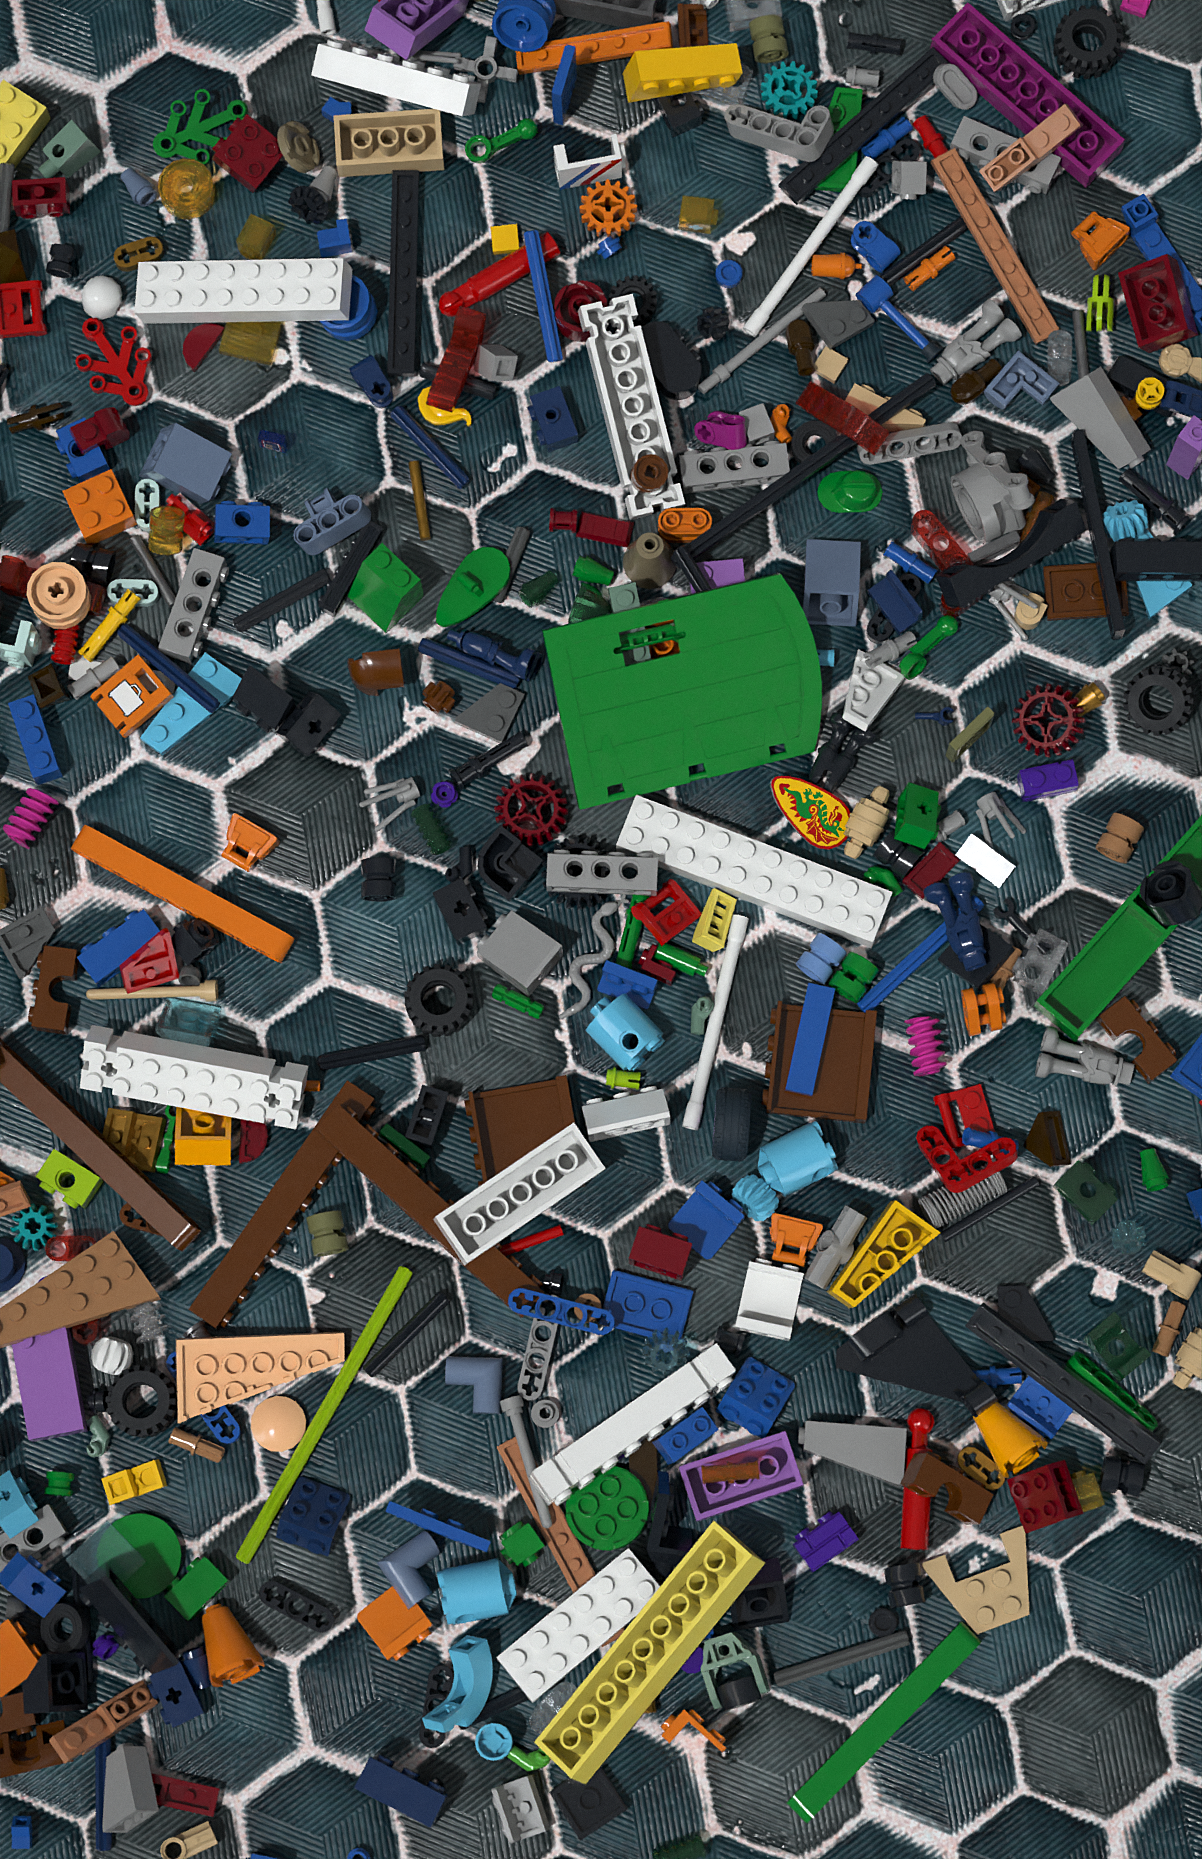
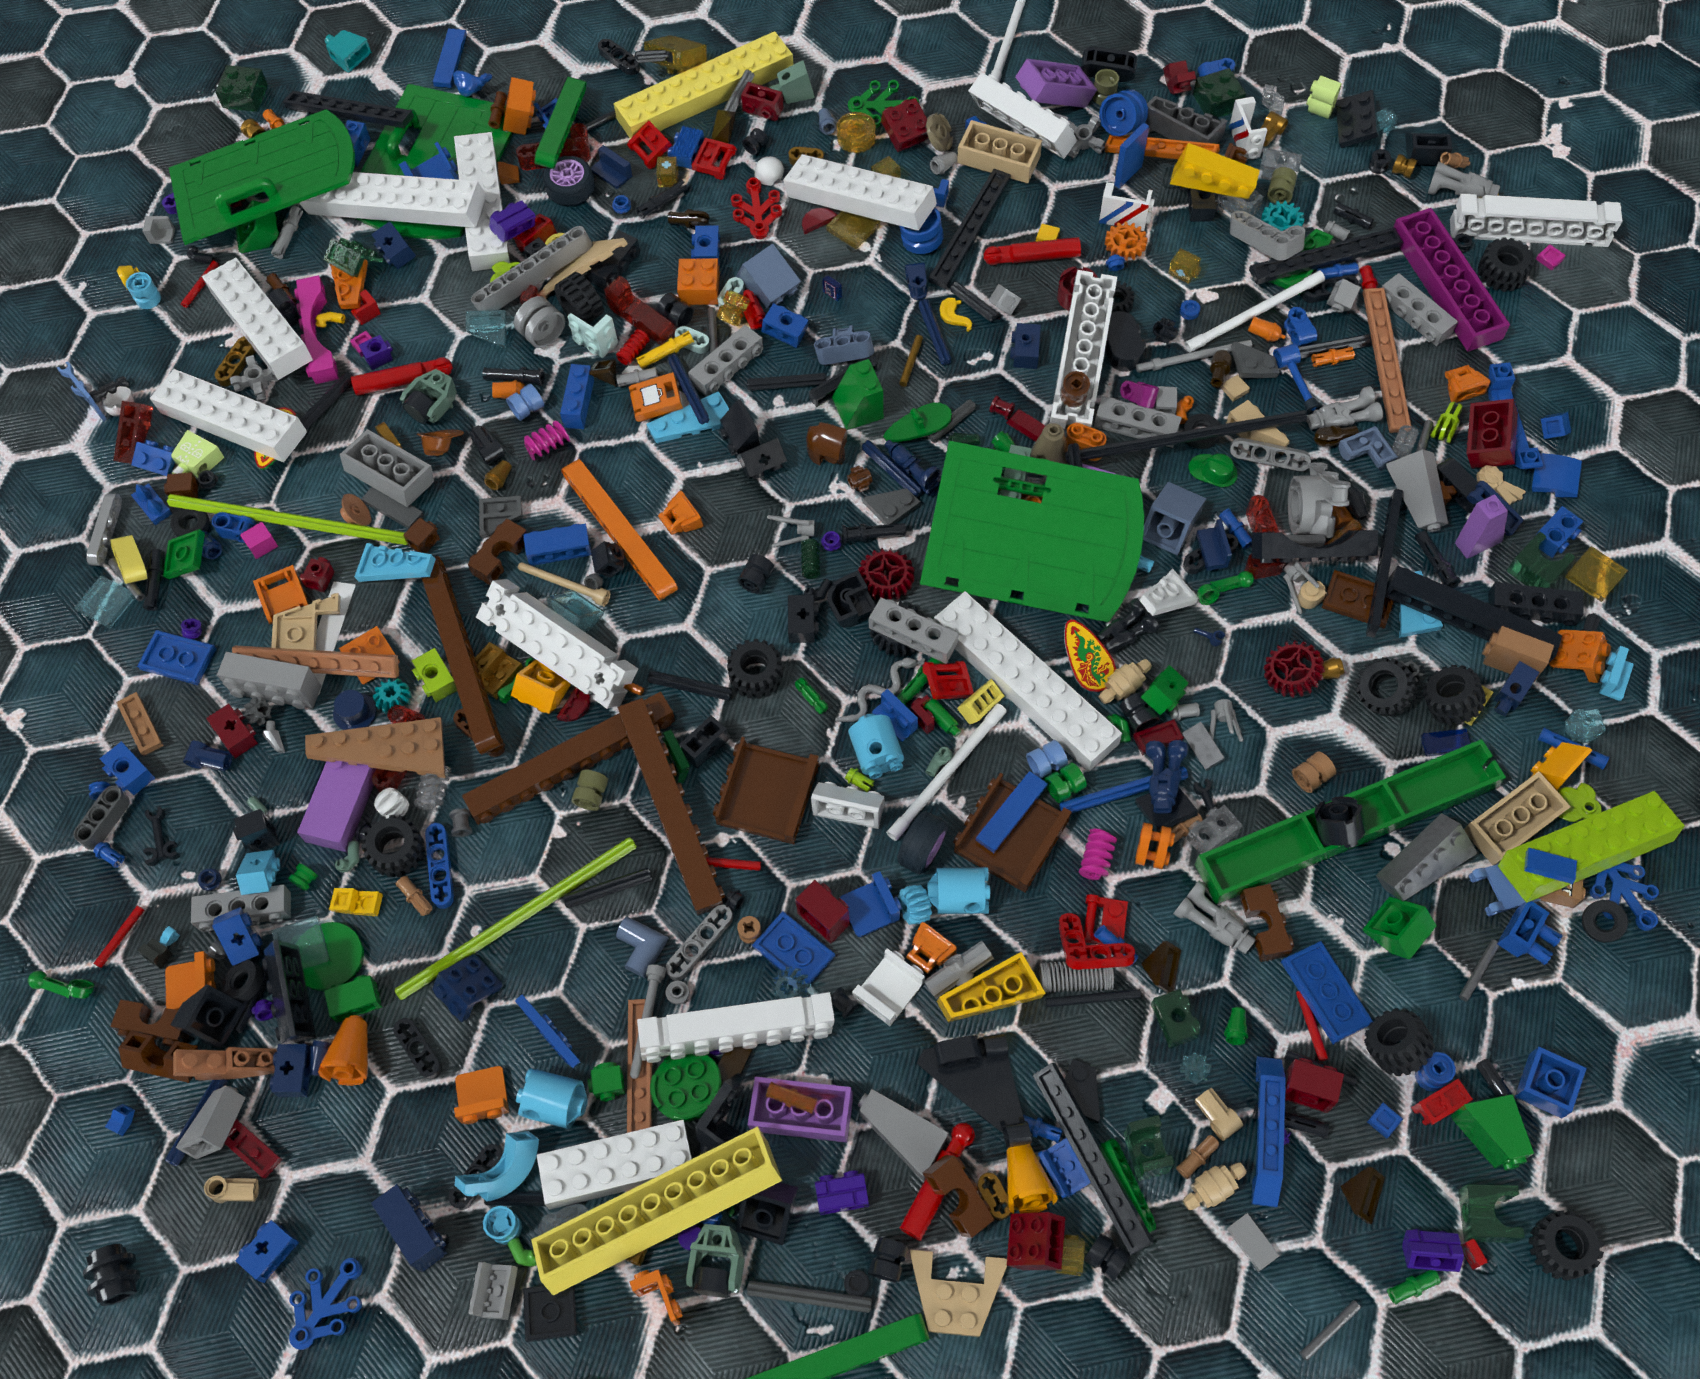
camera: 25 degrees right, 15 degrees down
light nougat wheel [27,562,91,629] -> none
dark red brick [69,407,130,454] -> none
red wing [119,928,179,994] -> none
light nougat wing [176,1332,345,1424] -> none
light nougat dish [251,1396,306,1452] -> none
black gear [288,186,328,225] -> none
sand blue brick [377,1531,440,1610] -> none
clear red beam [426,306,486,413] -> none
white brick [433,1123,605,1266] -> none
green piece [465,118,538,163] -> none
light grey slope [476,910,563,998] -> none
blue beam [508,1288,614,1335] -> none
blue axle [523,230,563,363] -> none
blue brick [652,1407,719,1465] -> none
blue bracket [716,1357,795,1439] -> none
clear red beam [795,381,890,456] -> none
light grey pin [863,631,917,669] -> none
light grey tile [933,63,977,110] -> none
olive tile [946,706,994,762] -> none
nougat slope [979,104,1083,192] -> none
dark purple brick [1017,759,1079,802] -> none
medium azure gear [1102,499,1148,542] -> none
yellow wheel [1135,377,1164,410] -> none

